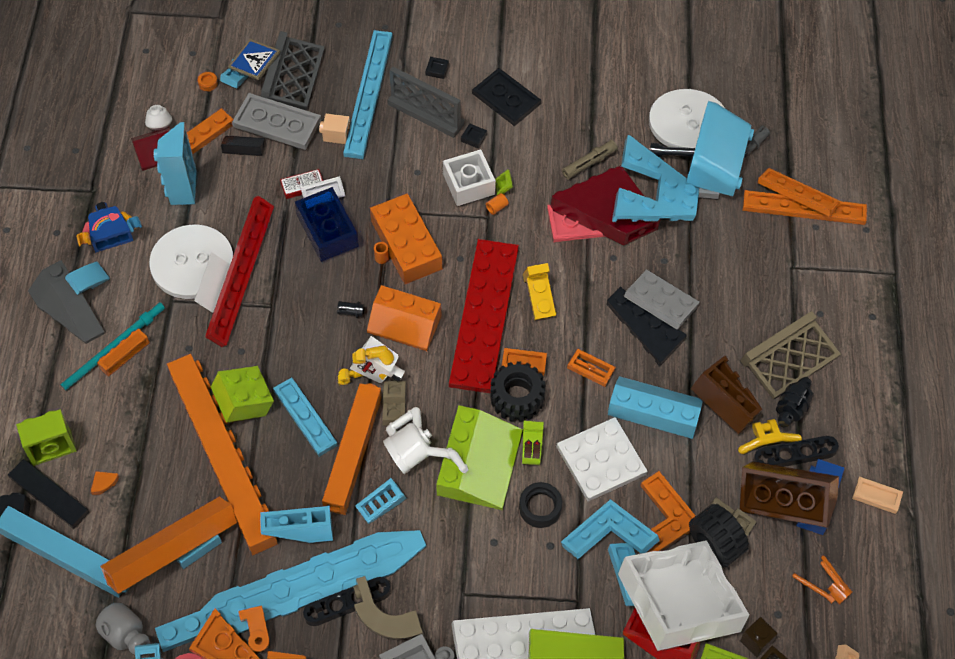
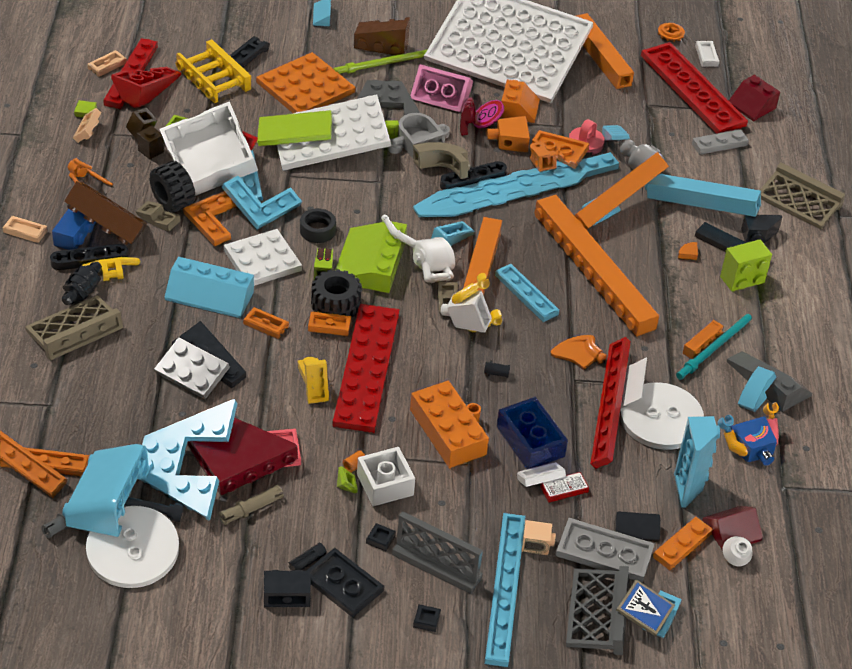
camera: 175 degrees right, 15 degrees down
orange tile [197,72,218,91] -> none
lime brick [211,366,274,423] -> none
medium azure slope [260,506,333,543] -> none
orange slope [367,285,441,351] -> none
reddish brown wedge [691,356,762,434] -> none
none -> black brick [264,570,311,607]
none -> black piece [288,542,327,571]
none -> orange arm [551,335,607,370]

